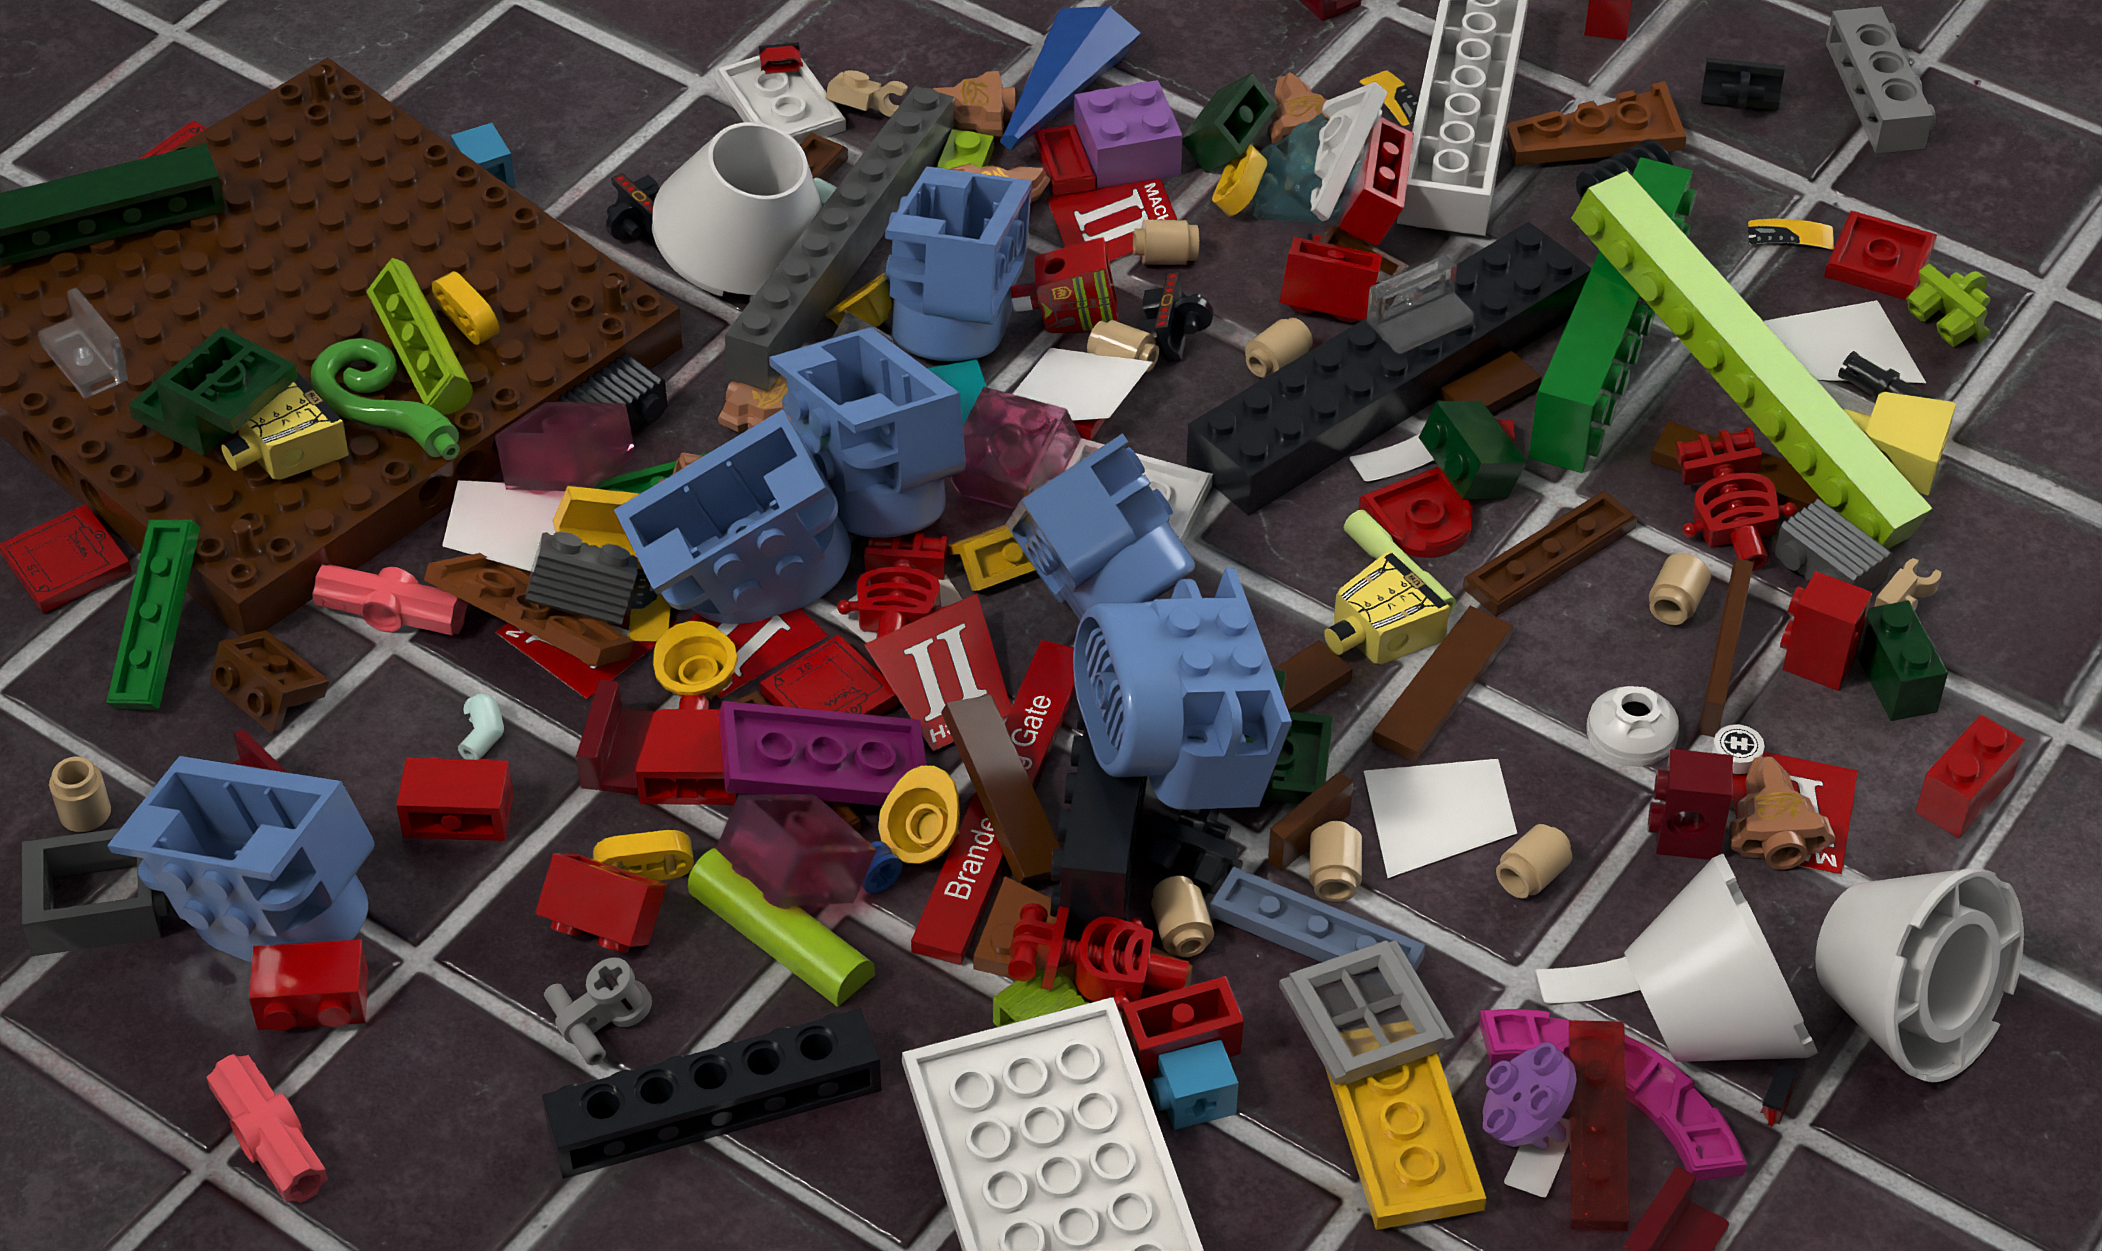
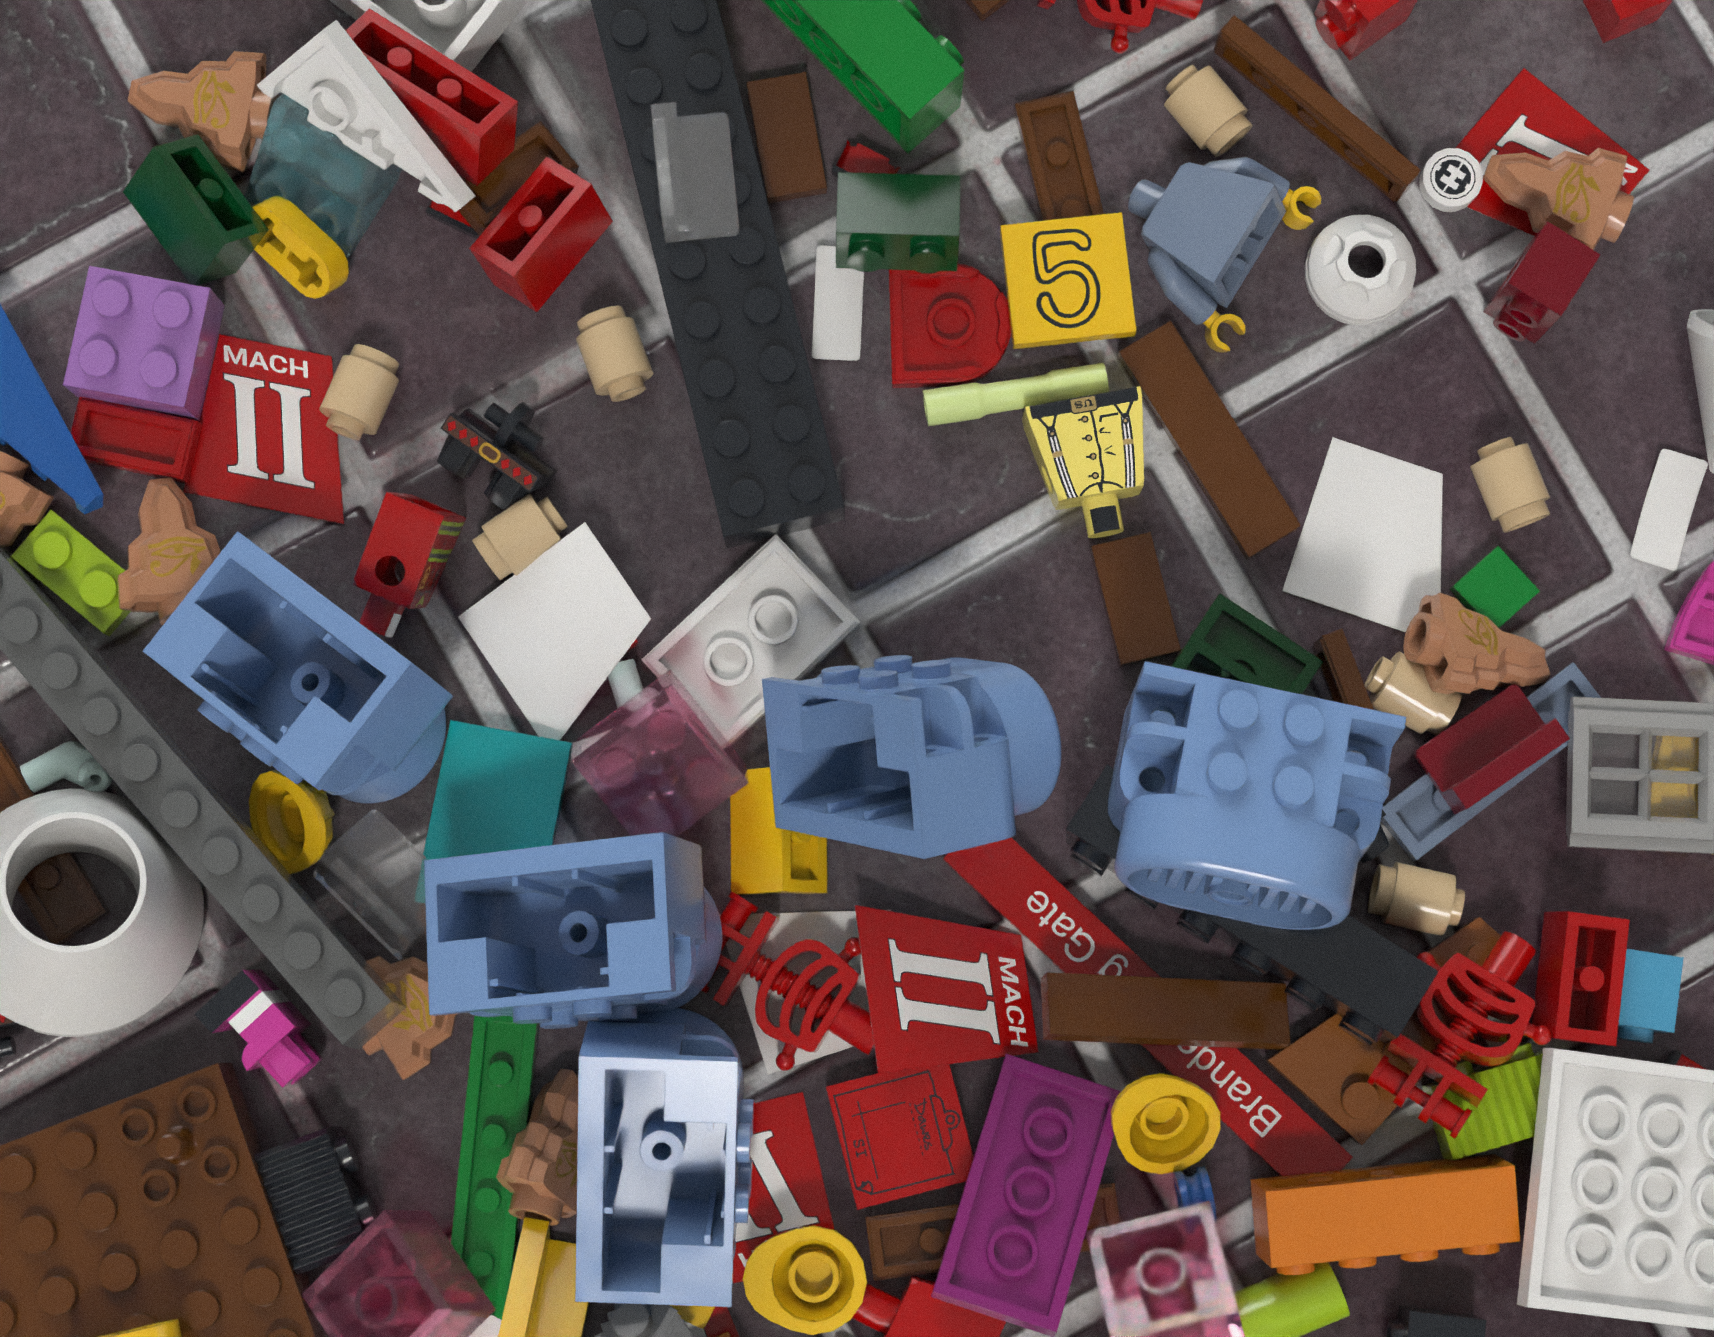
camera: 65 degrees left, 35 degrees up
none -> dark pink hips [194,969,323,1088]
none -> yellow tile [1000,212,1137,349]
none -> sand blue torso [1128,157,1321,353]
none -> orange brick [1250,1154,1520,1275]
none -> nougat rock [1403,593,1551,695]
none -> dark red panel [1414,685,1570,814]
none -> green tile [1449,546,1540,628]

